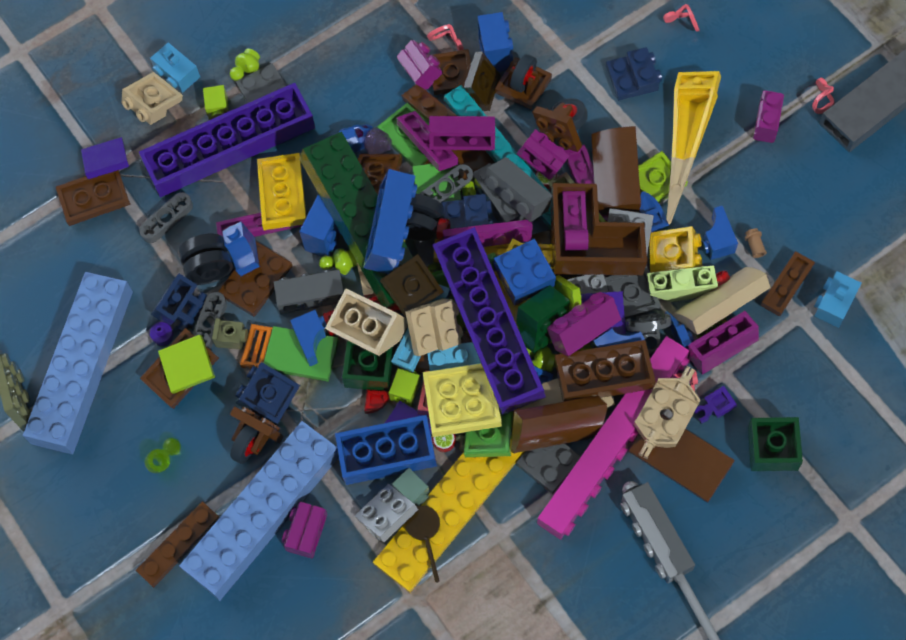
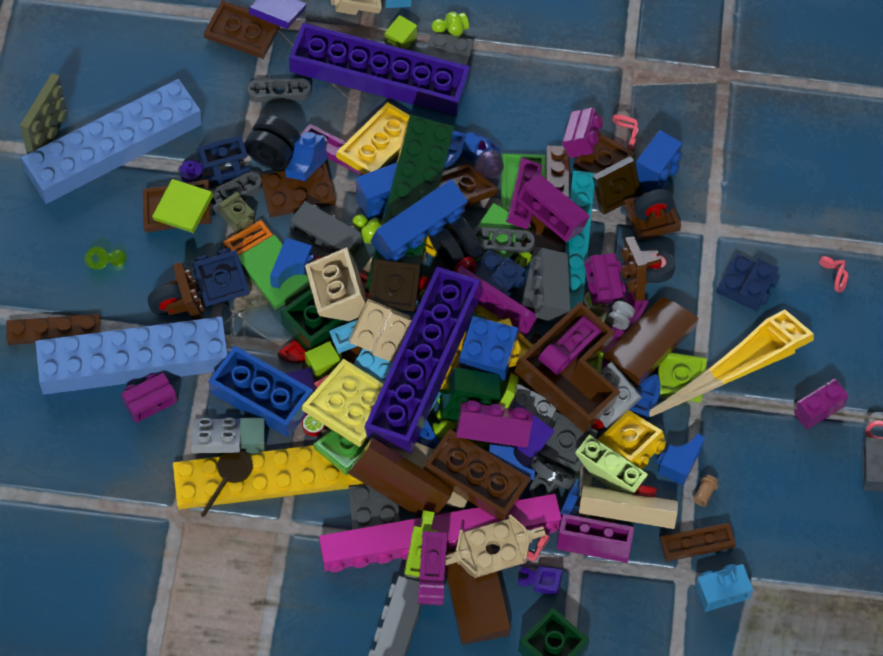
camera: 35 degrees right, 5 degrees down
none -> lime plate [404,510,438,577]
none -> magenta plate [418,531,447,606]
none -> light grey wheel [607,301,635,330]

